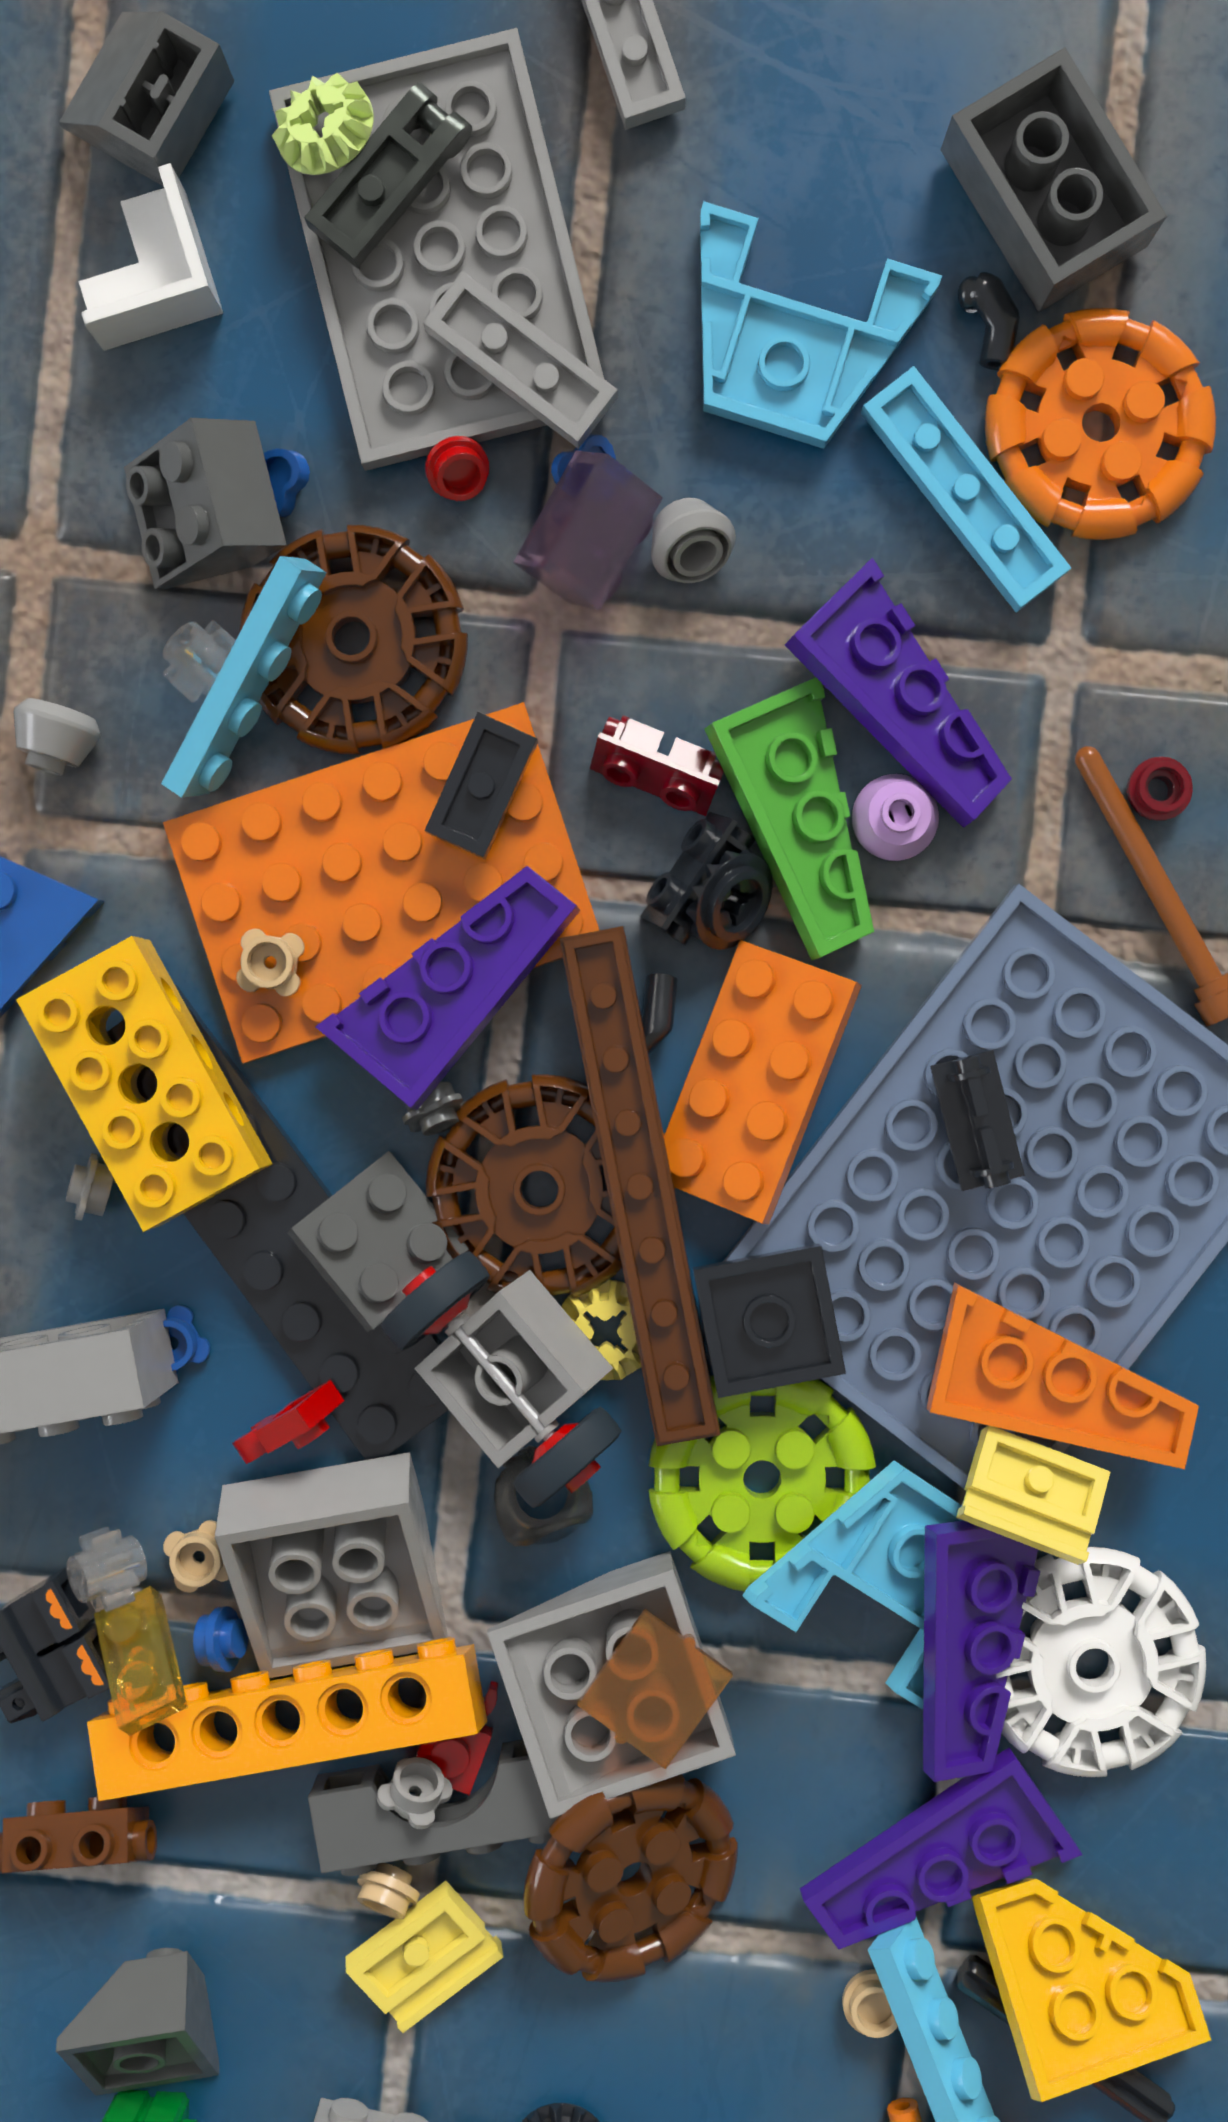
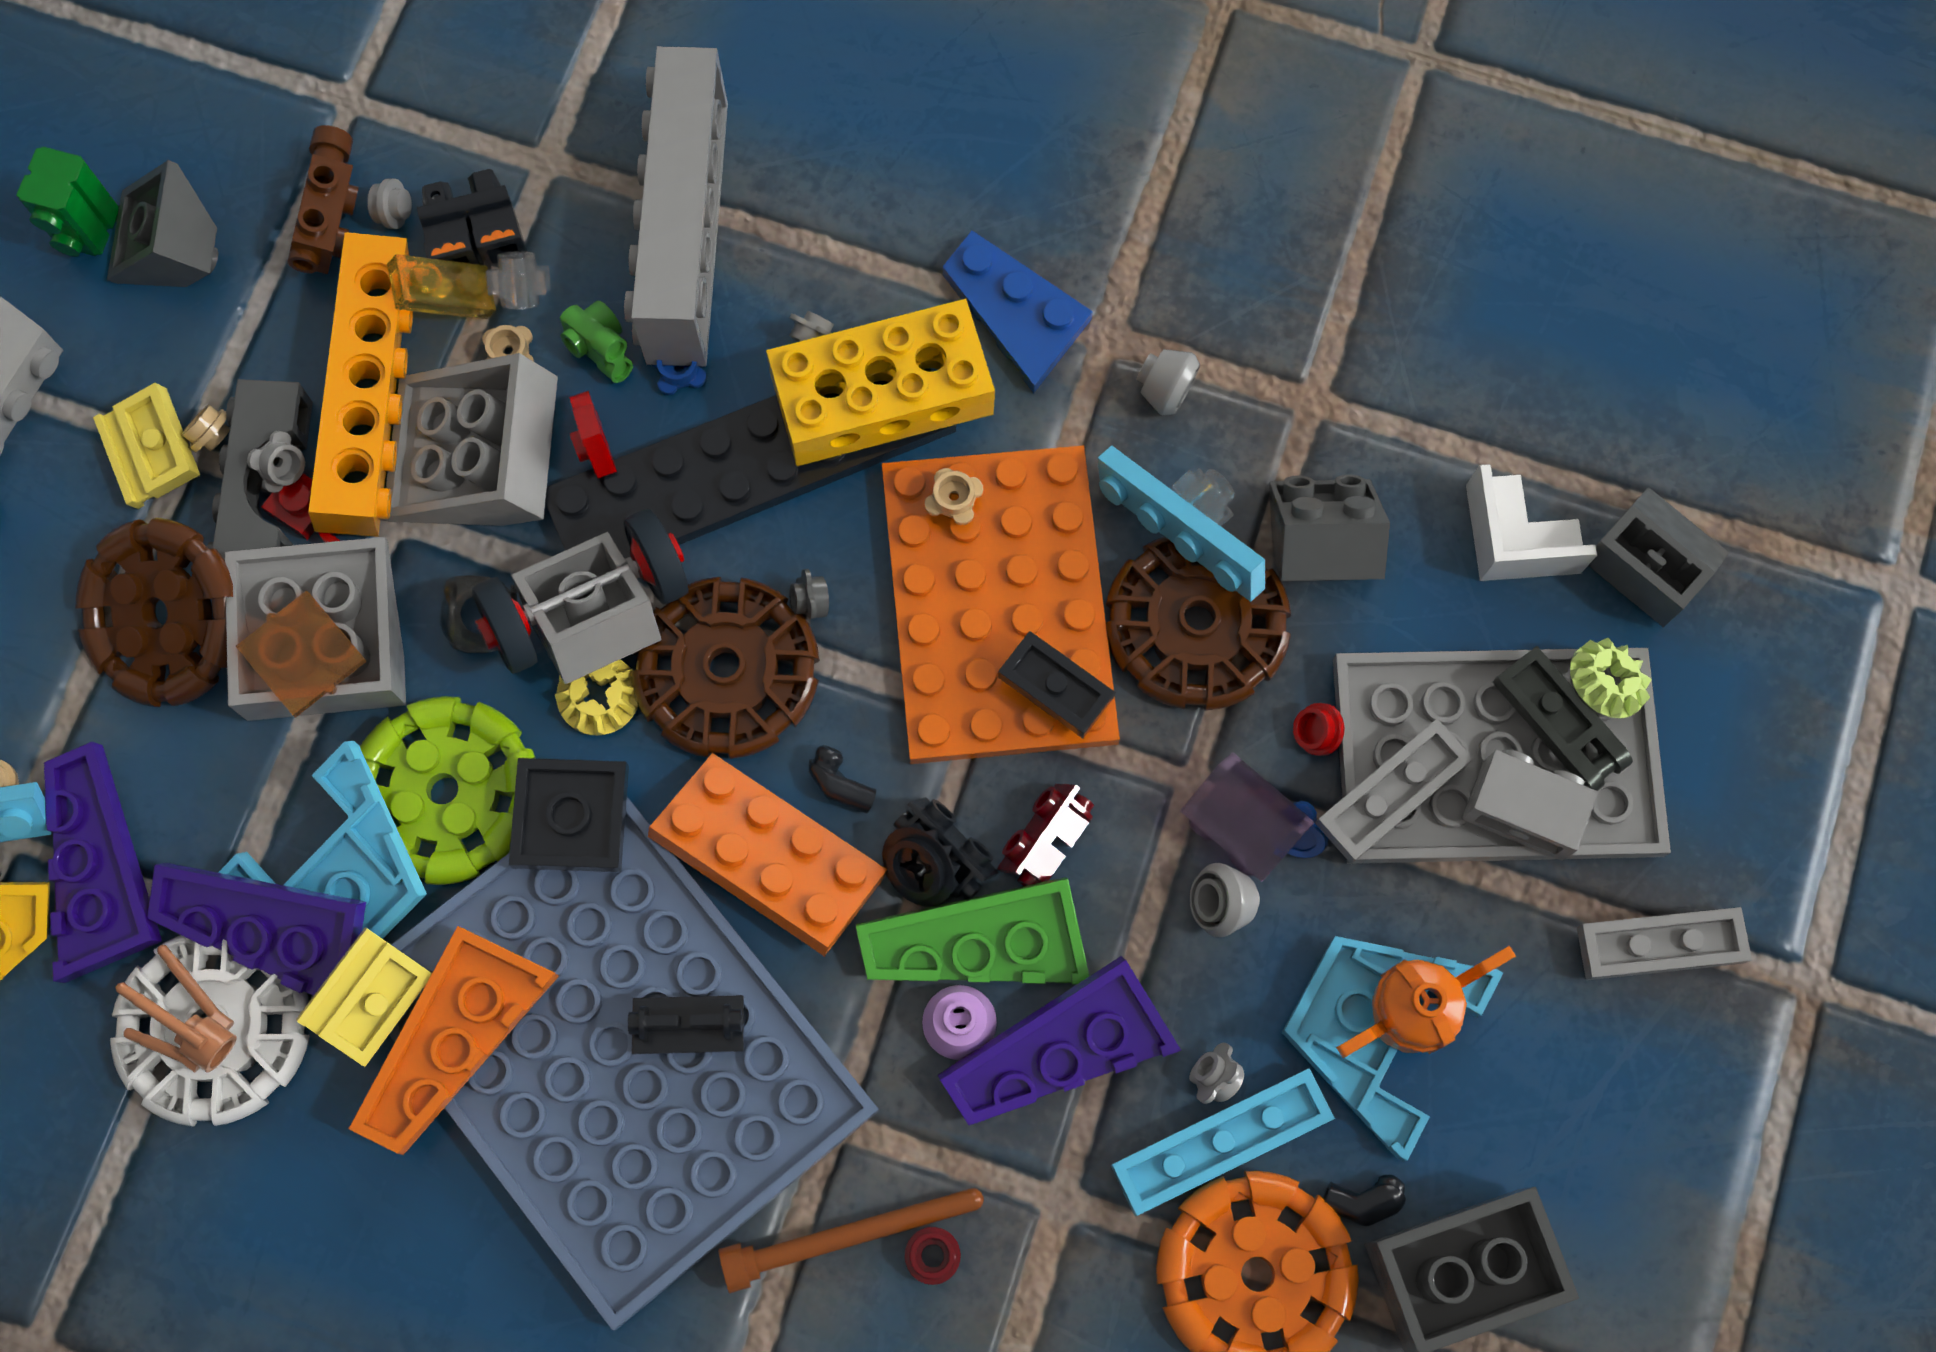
camera: 100 degrees right, 15 degrees down
blue plate [193,1606,248,1673] -> none
blue piece [264,448,310,518] -> none
dark grey plate [287,1151,469,1332] -> none
dark purple wing [315,866,581,1110] -> none
reddish brown tile [559,926,720,1446] -> none
none -> nougat plant [116,945,237,1073]
none -> light grey plate [368,178,412,229]
none -> bright green plate [560,300,633,383]
none -> light grey plate [1189,1043,1244,1104]
none -> orange helmet [1336,946,1516,1058]
none -> light grey brick [1462,749,1599,861]

